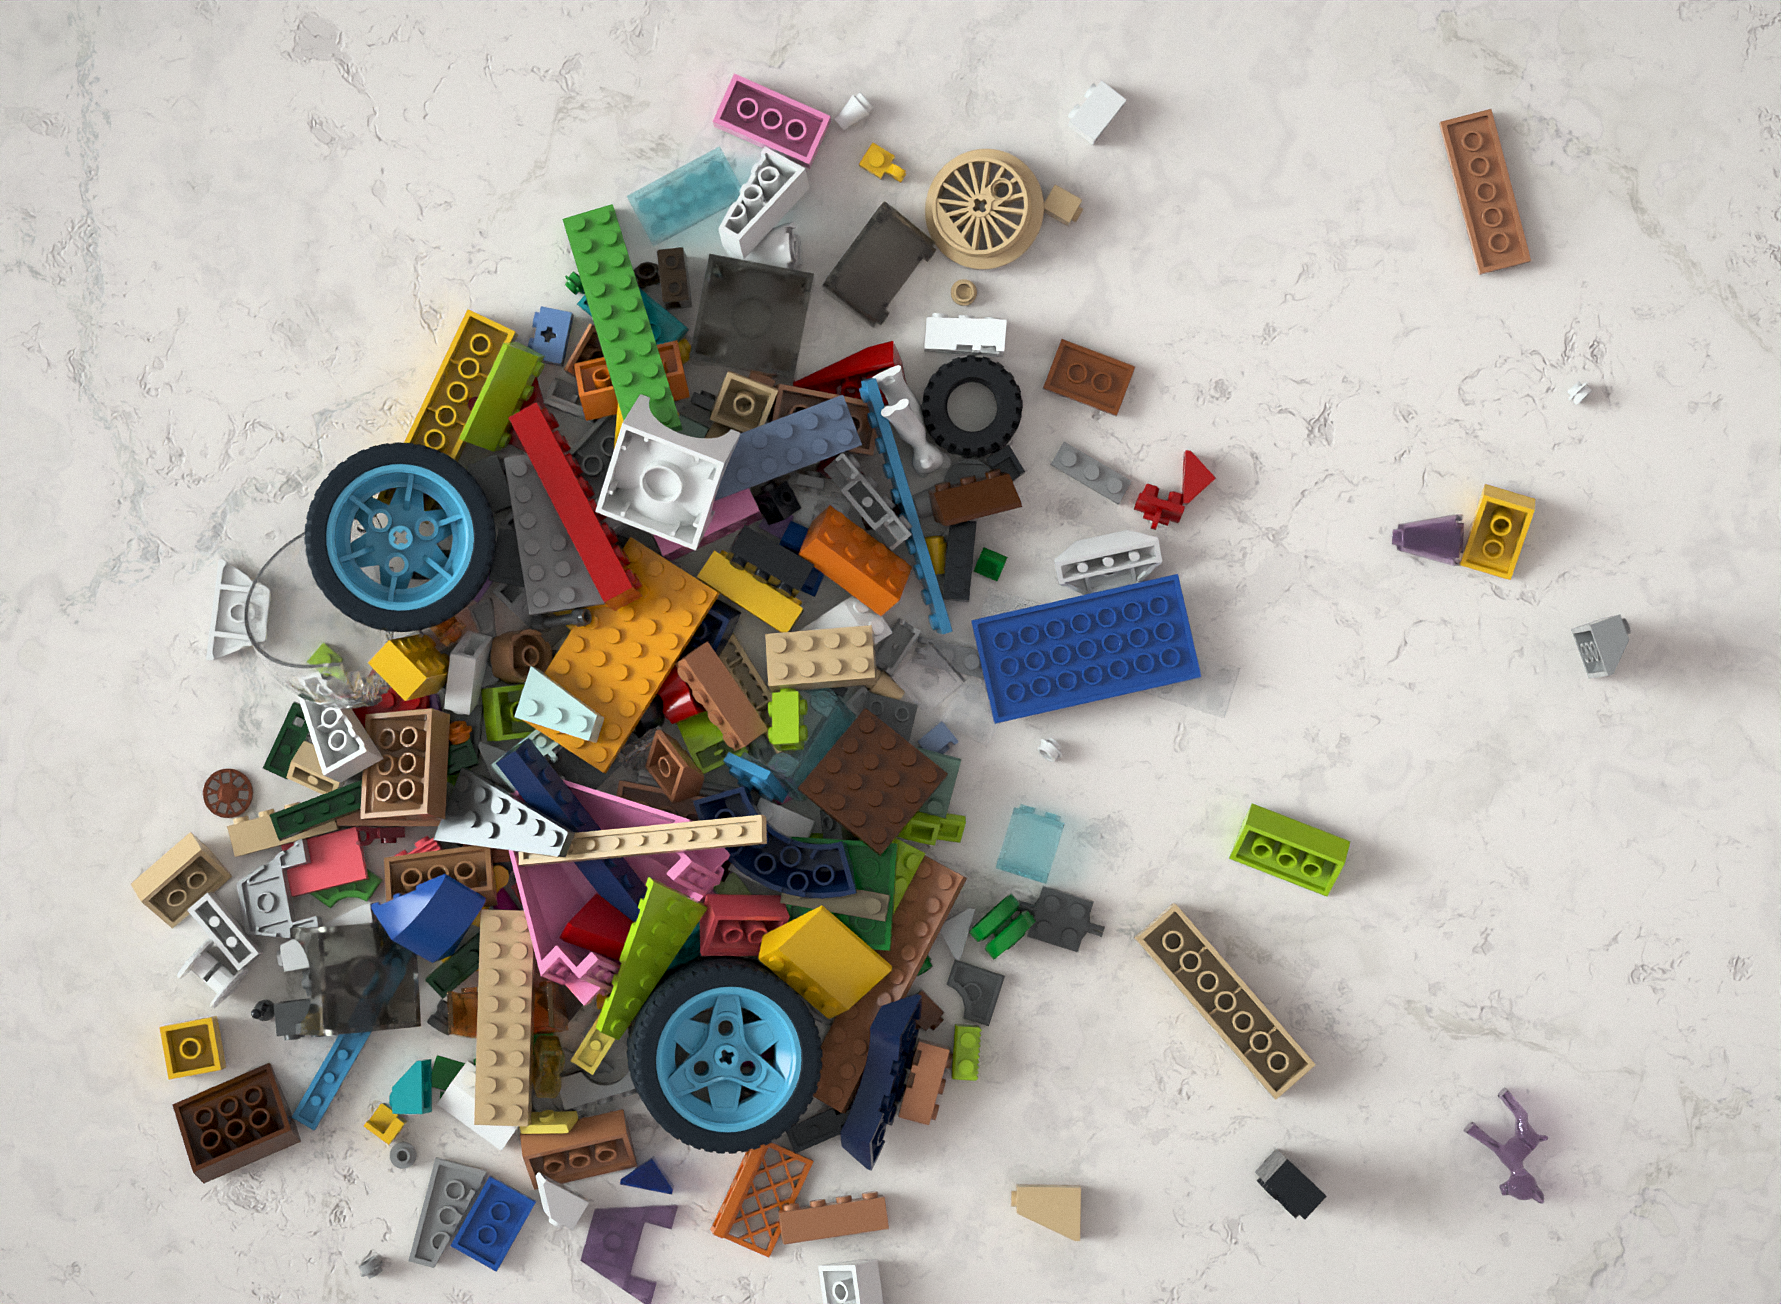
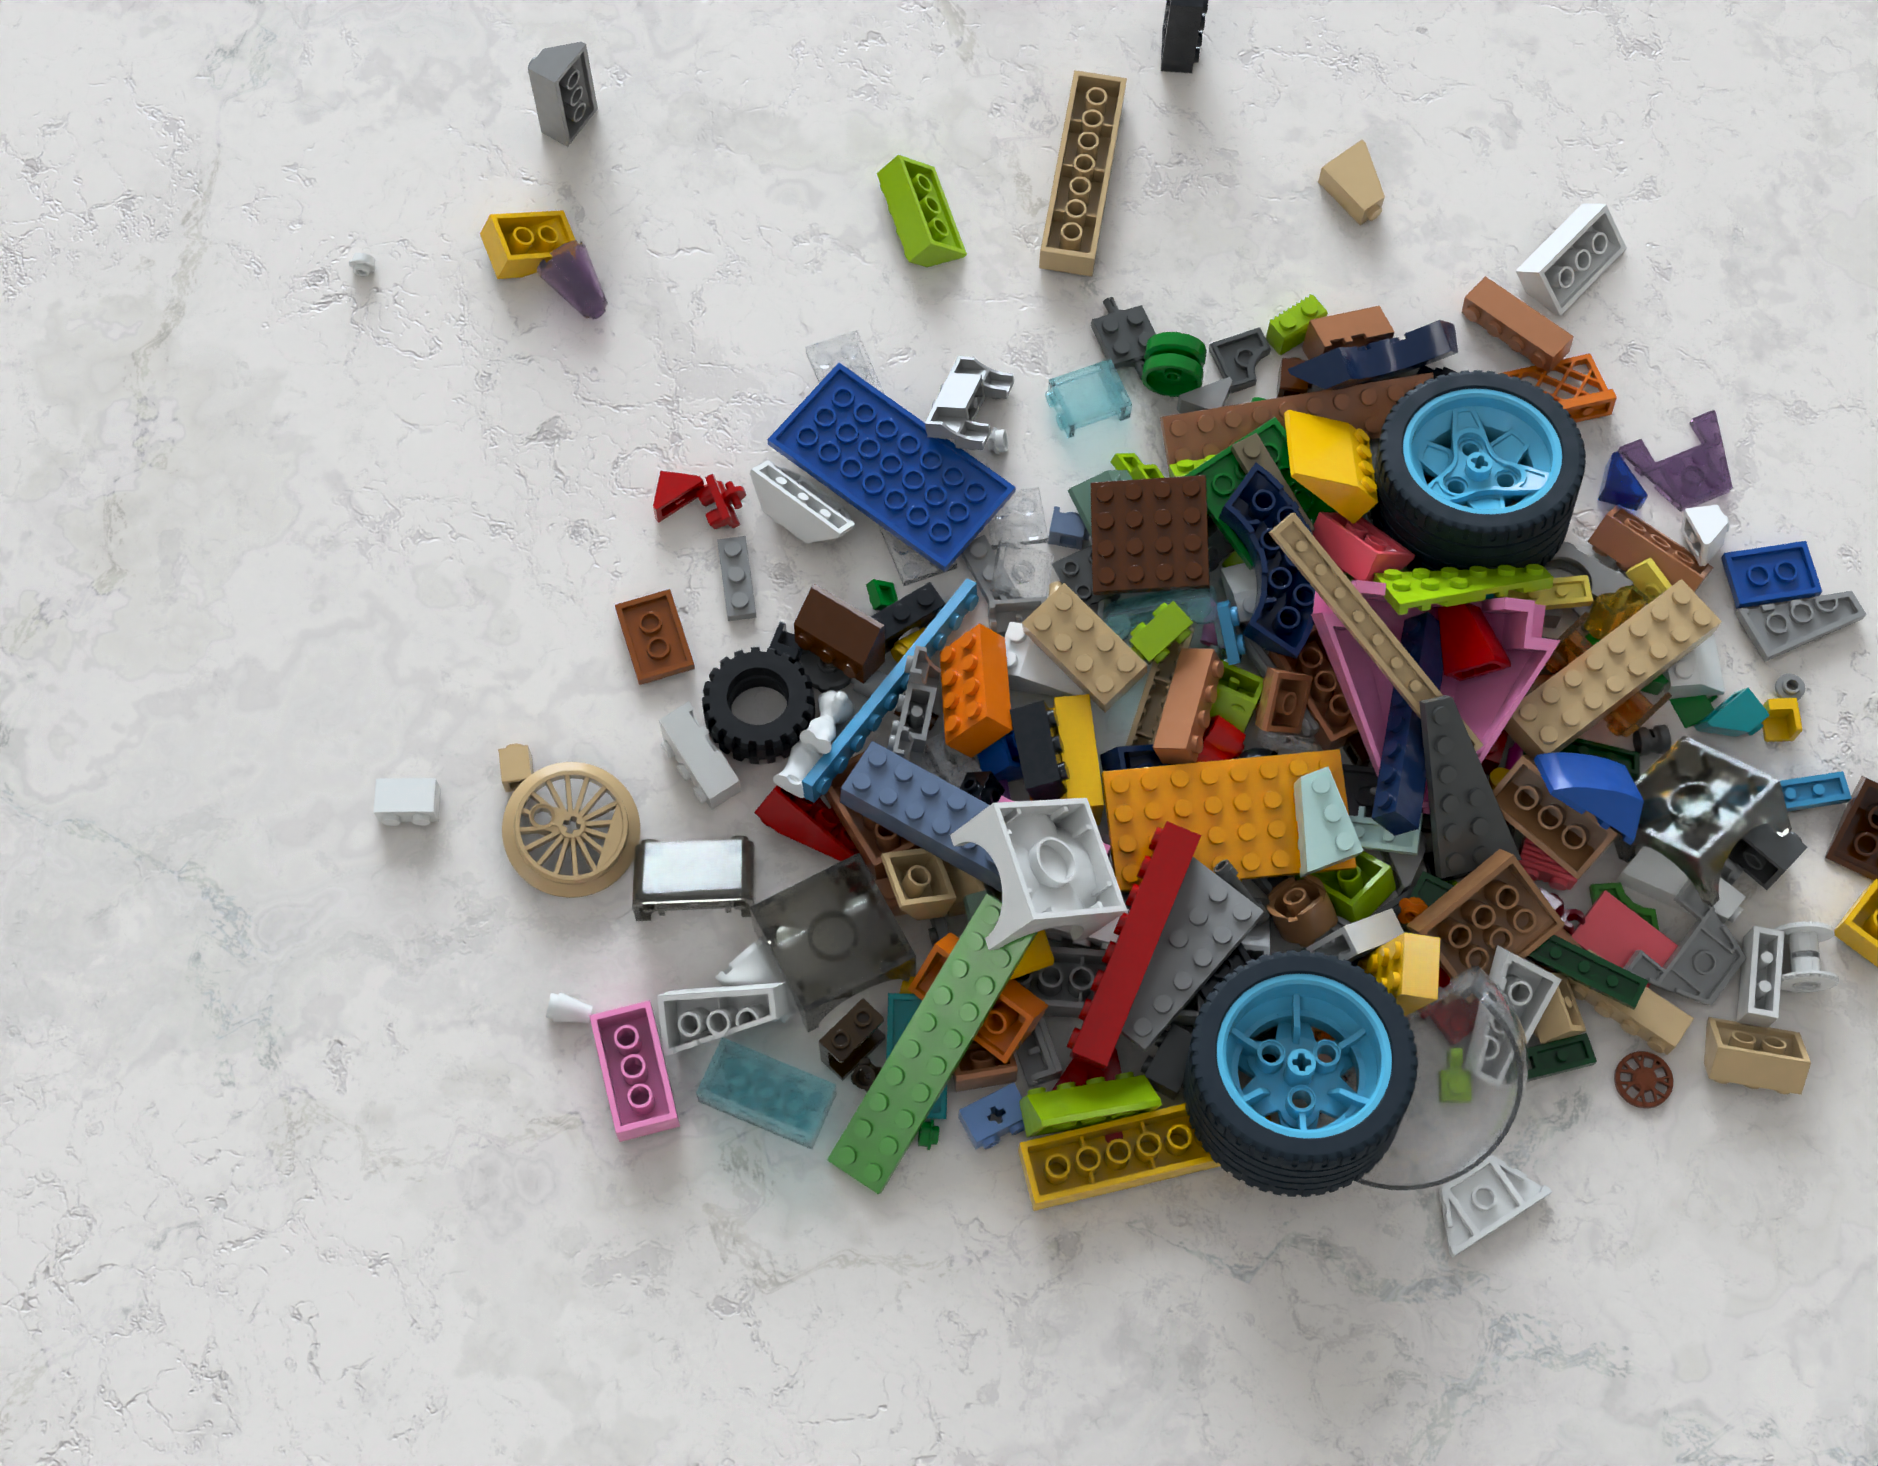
camera: 130 degrees left, 20 degrees down
dark grey hinge [251,1000,275,1021] -> none
yellow plate [859,142,906,183] -> none
tan plate [951,279,977,306] -> none
nougat plate [1439,109,1531,275] -> none
none -> light grey bracket [925,356,1014,450]

